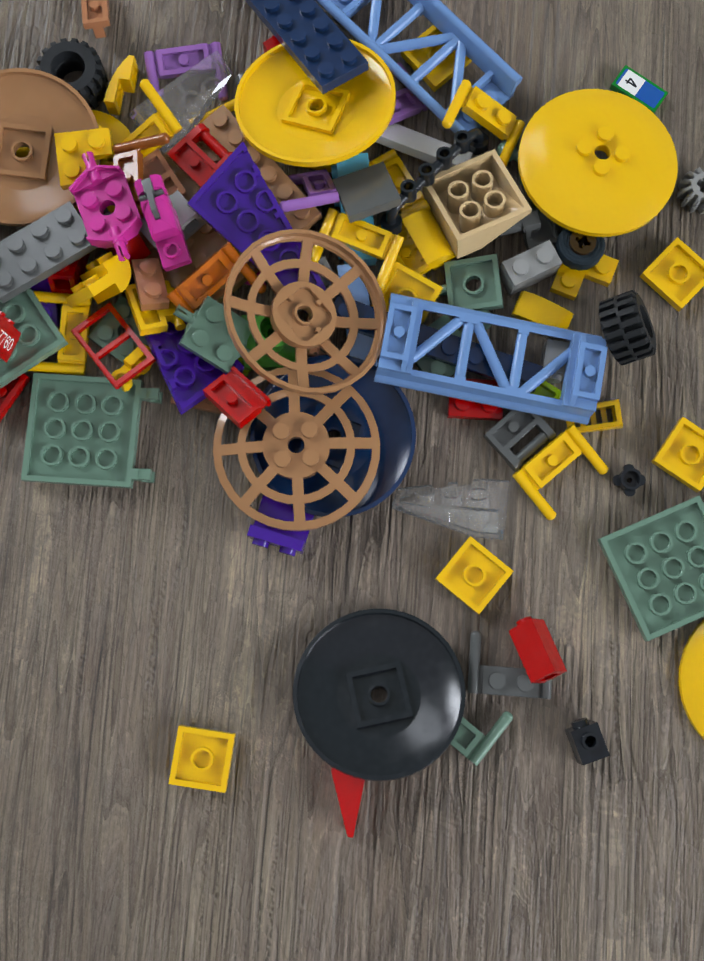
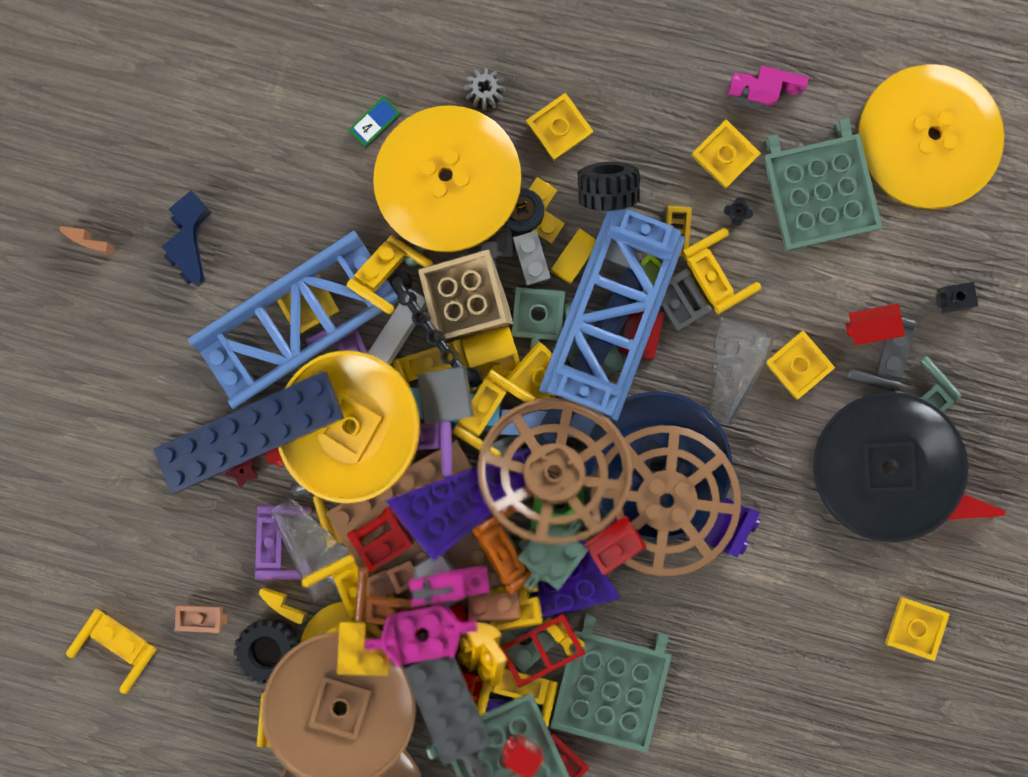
camera: 75 degrees left, 5 degrees up
none -> dark red plate [226,459,258,488]

